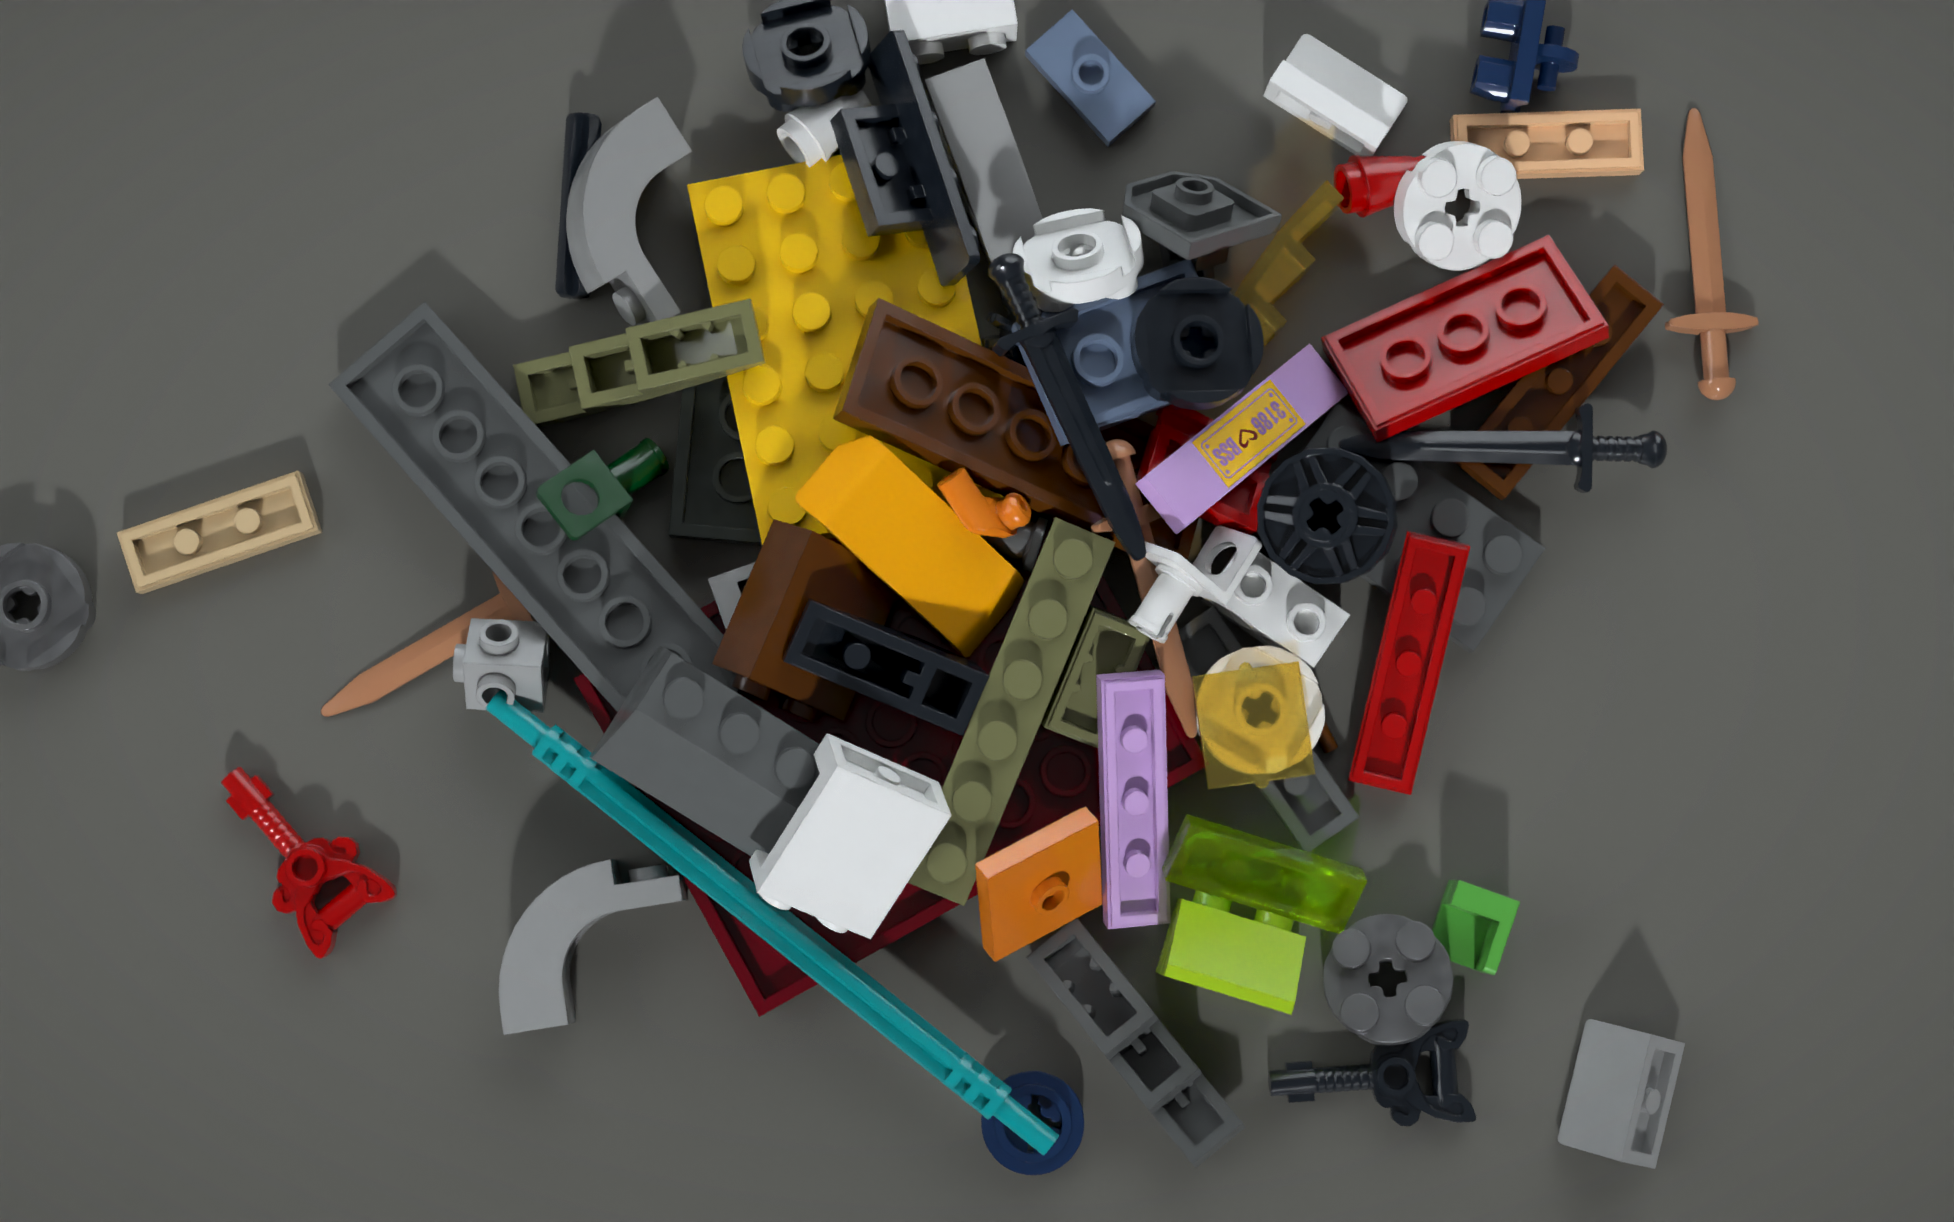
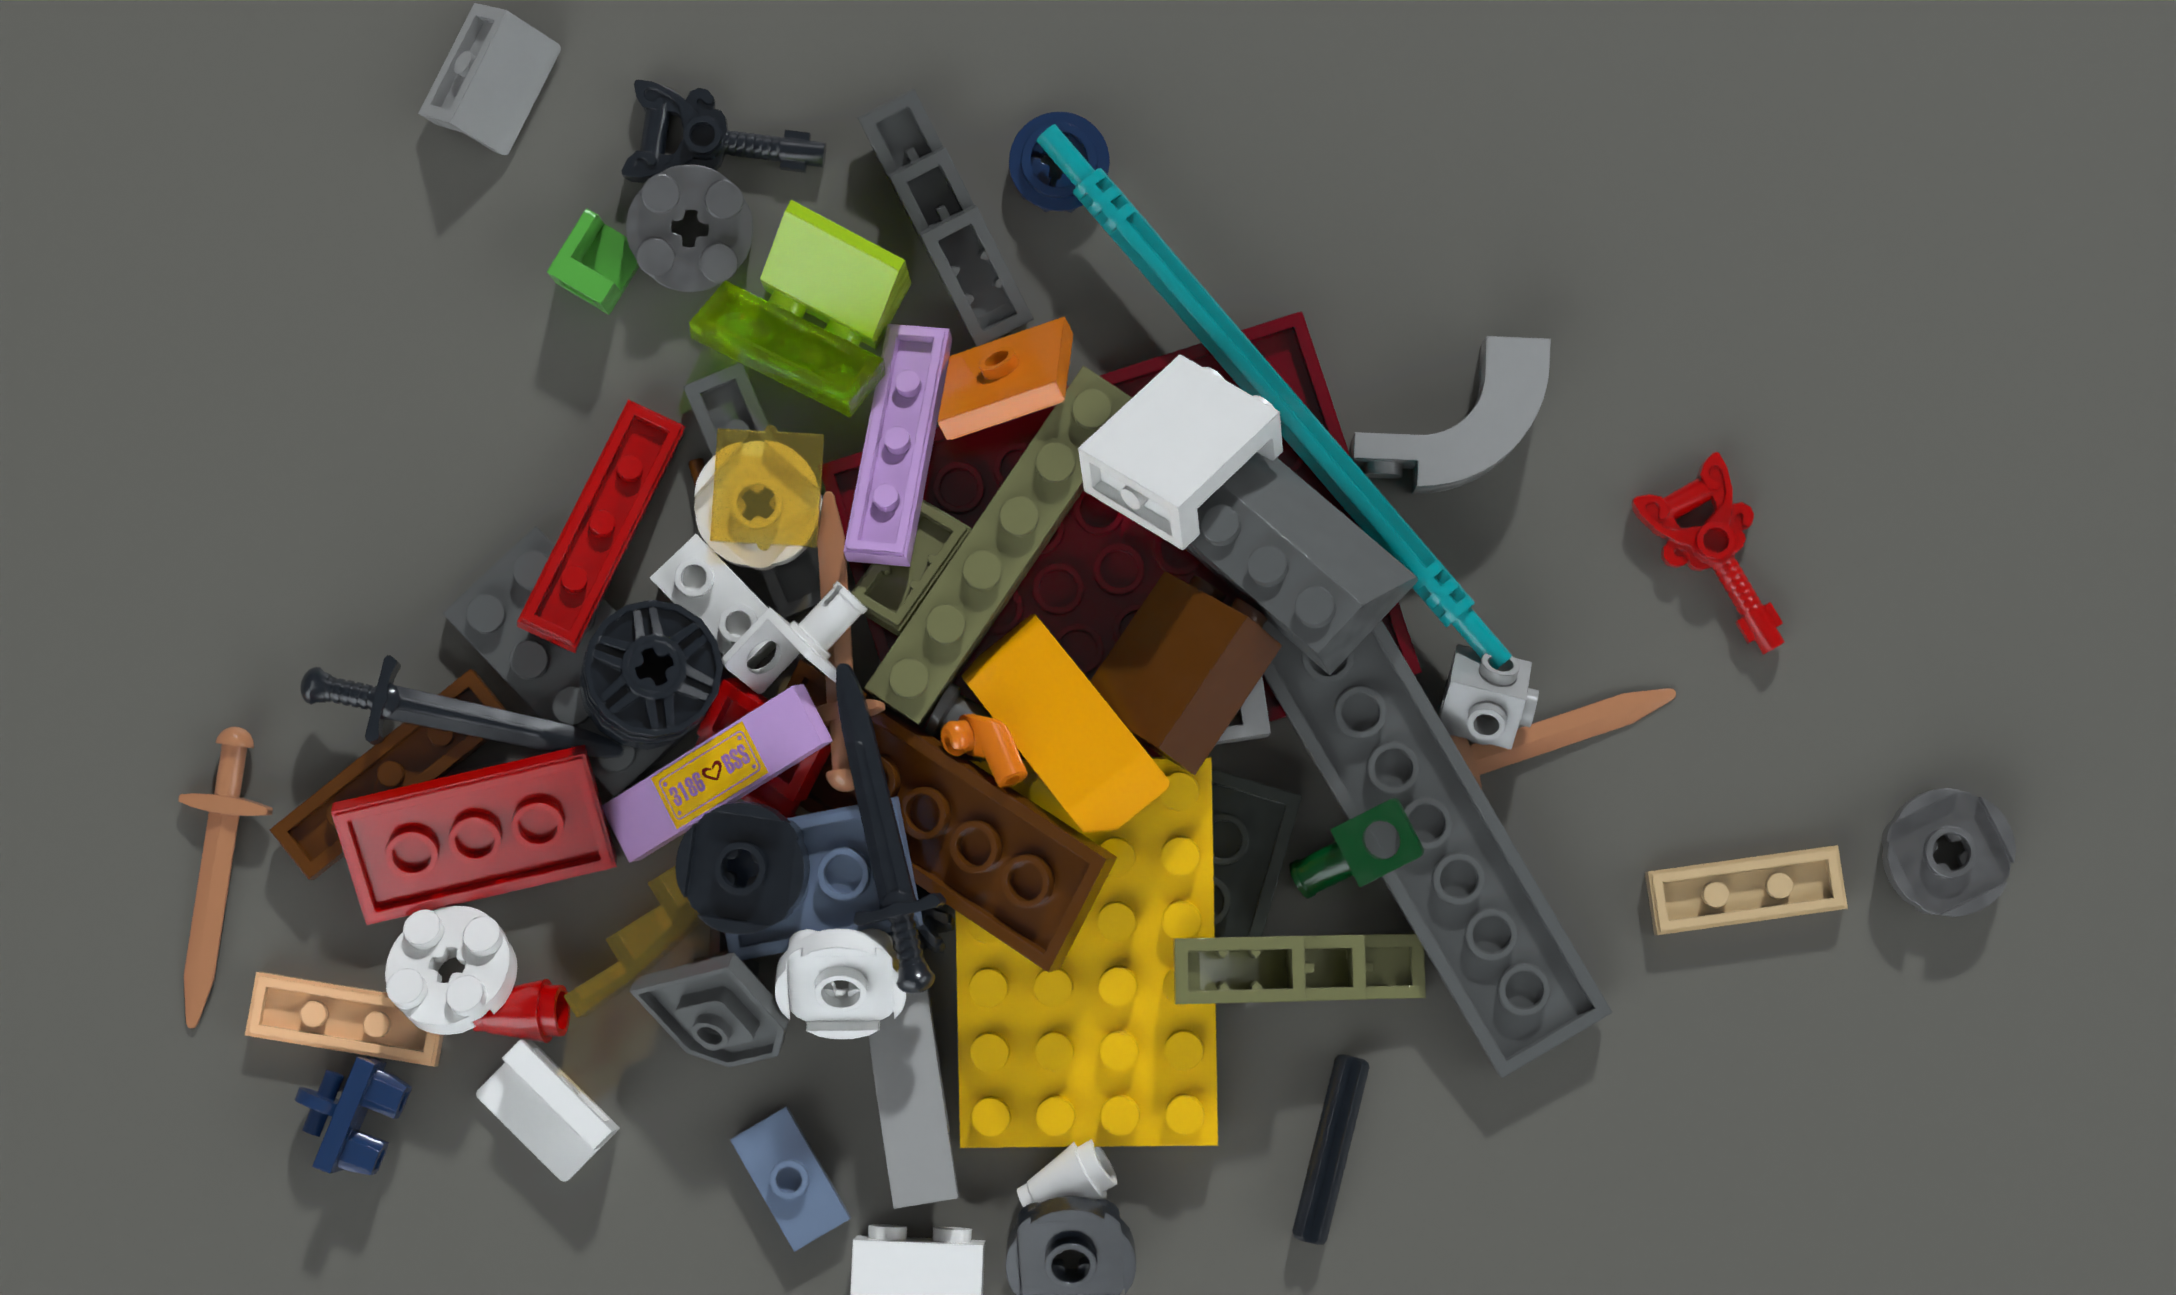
camera: 160 degrees left, 0 degrees up
light grey arch [566,97,692,326] -> none
black slope [782,599,990,736] -> none
black bracket [830,30,980,286] -> none

